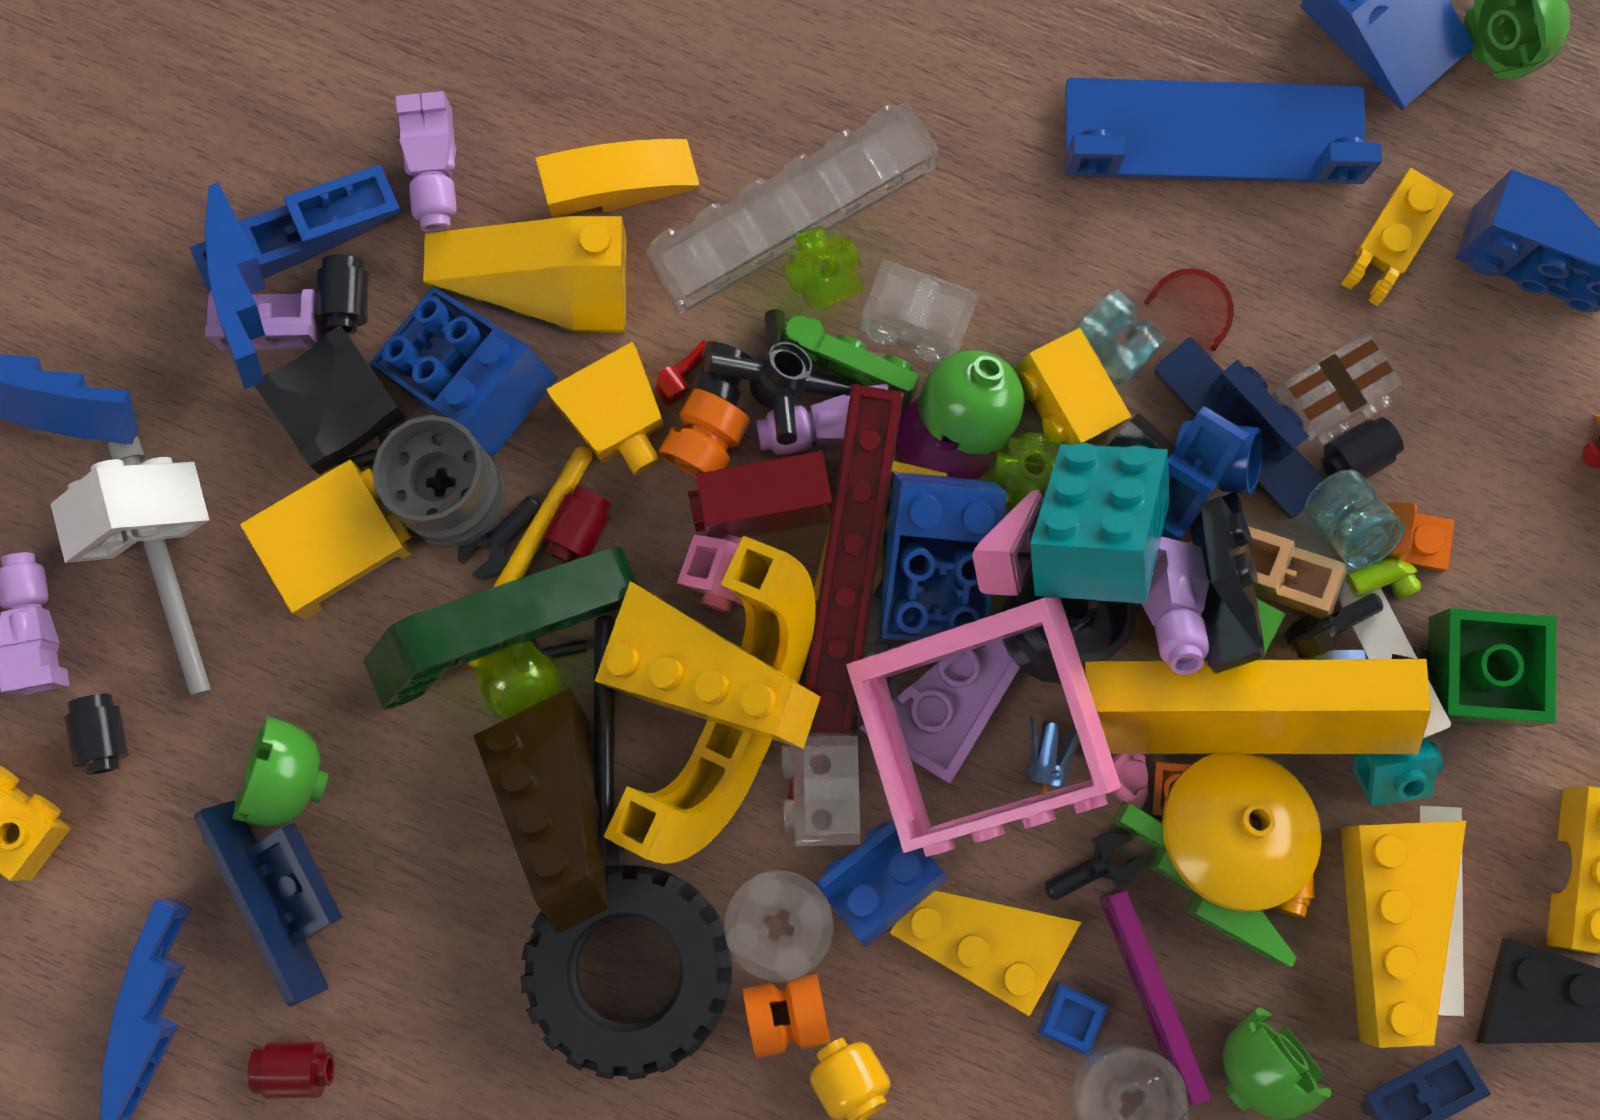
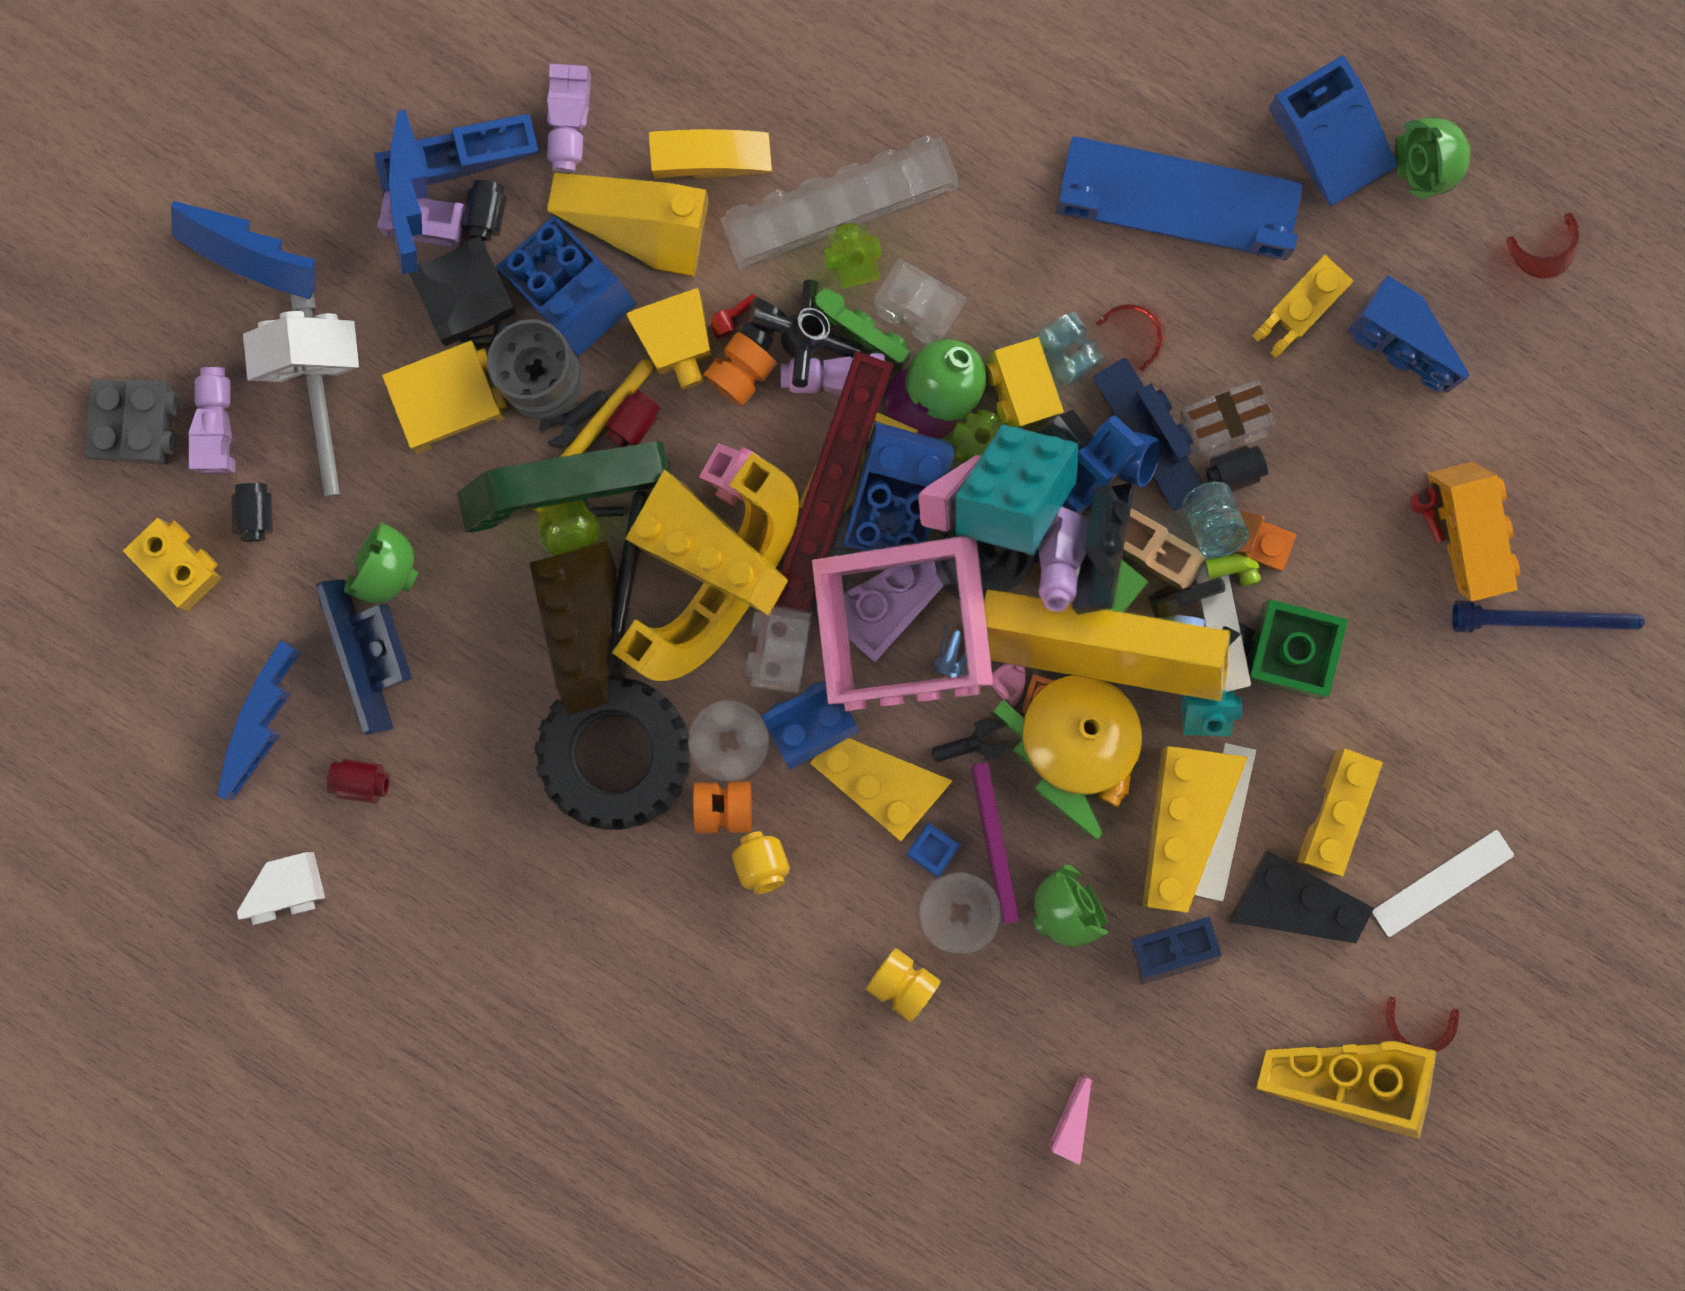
camera: 15 degrees right, 5 degrees up
dark red brick [688,451,832,539] -> none

